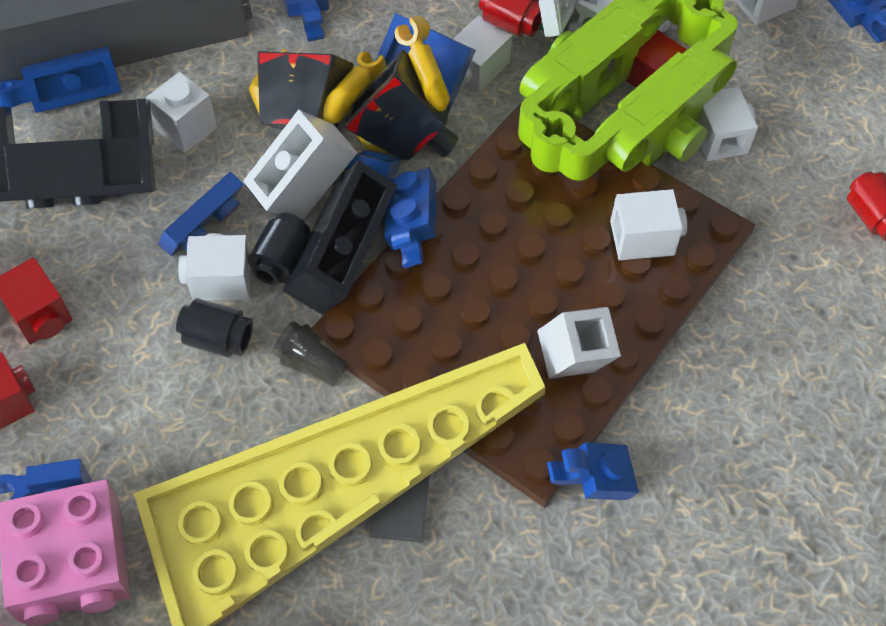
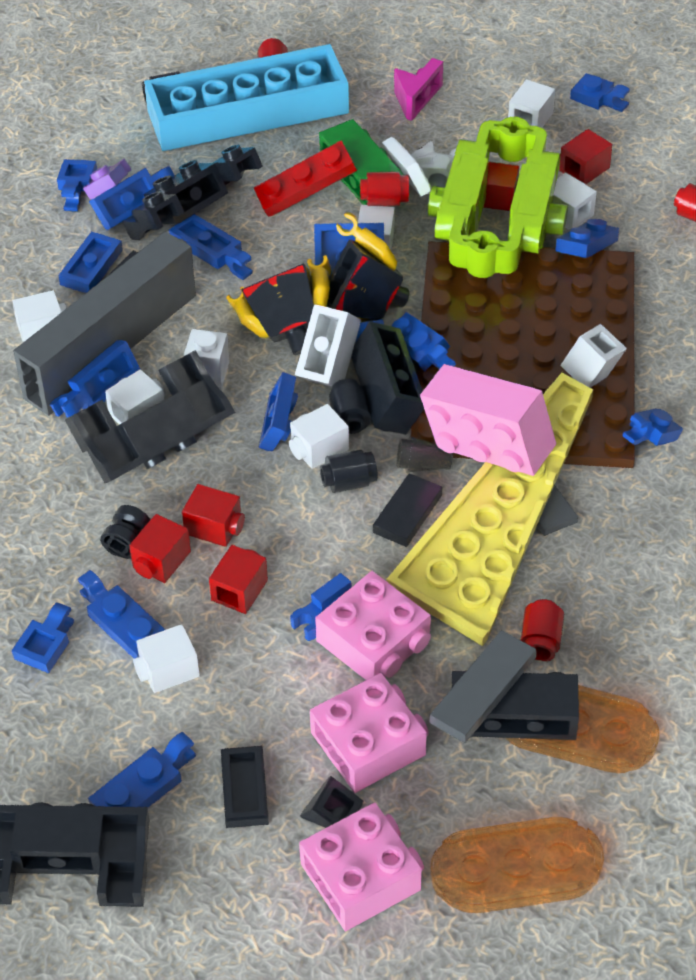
camera: 30 degrees left, 10 degrees down
white brick [610,189,687,260] -> none
none -> white brick [105,369,166,424]
none -> black tile [373,473,442,547]
none -> bright pink brick [420,364,556,476]
none -> blue plate [556,219,619,258]
none -> red brick [559,129,613,185]

